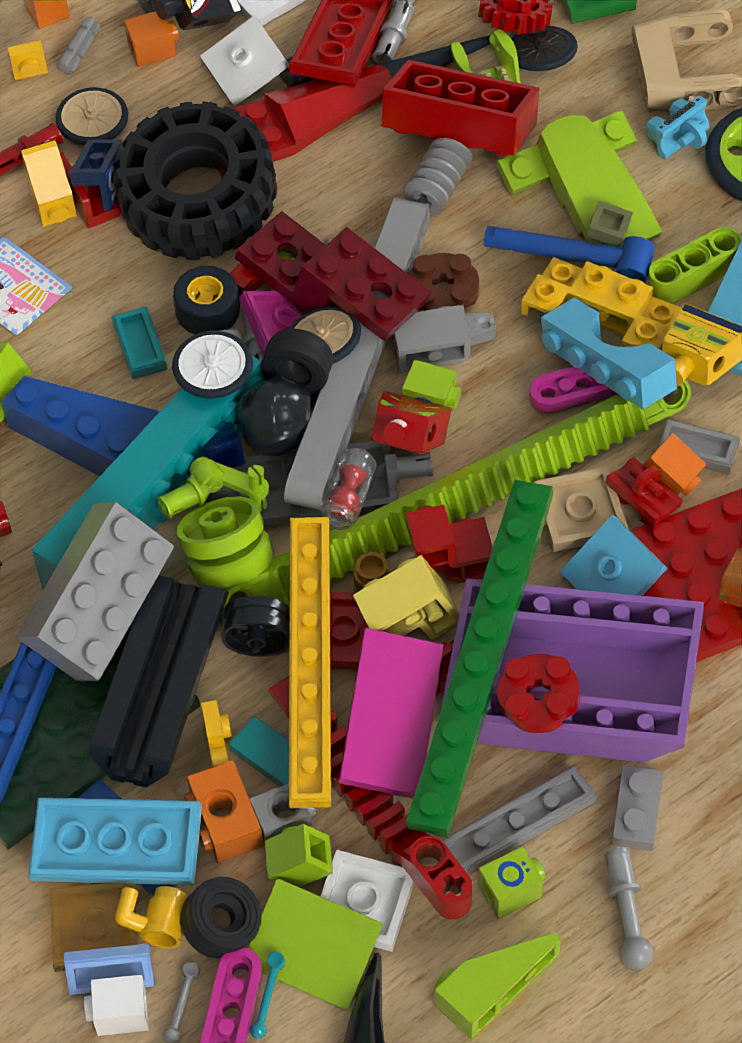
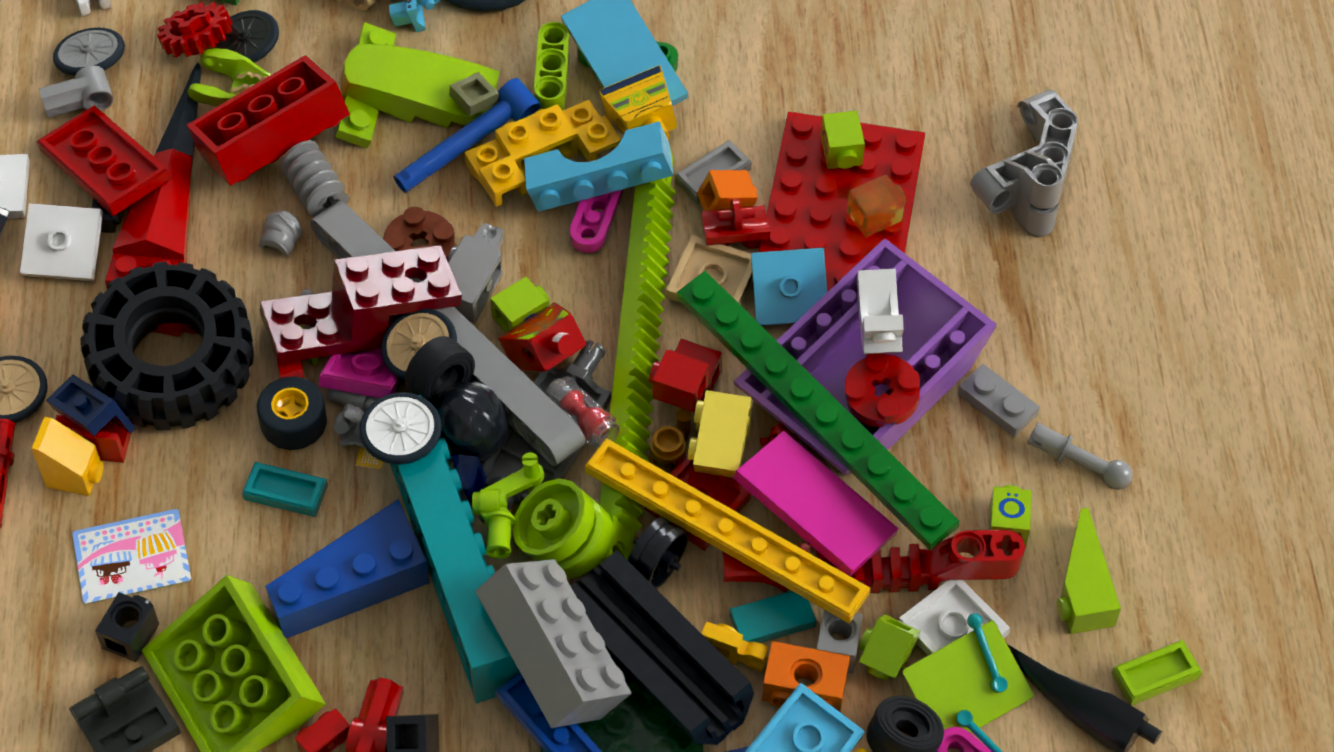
camera: 60 degrees left, 0 degrees up
light grey pin [372,0,415,64] -> none
light grey tile [441,766,597,875] -> none
none -> light grey arm [259,210,303,255]
none -> white arch [857,268,904,354]
none -> teal hinge [967,613,1008,693]

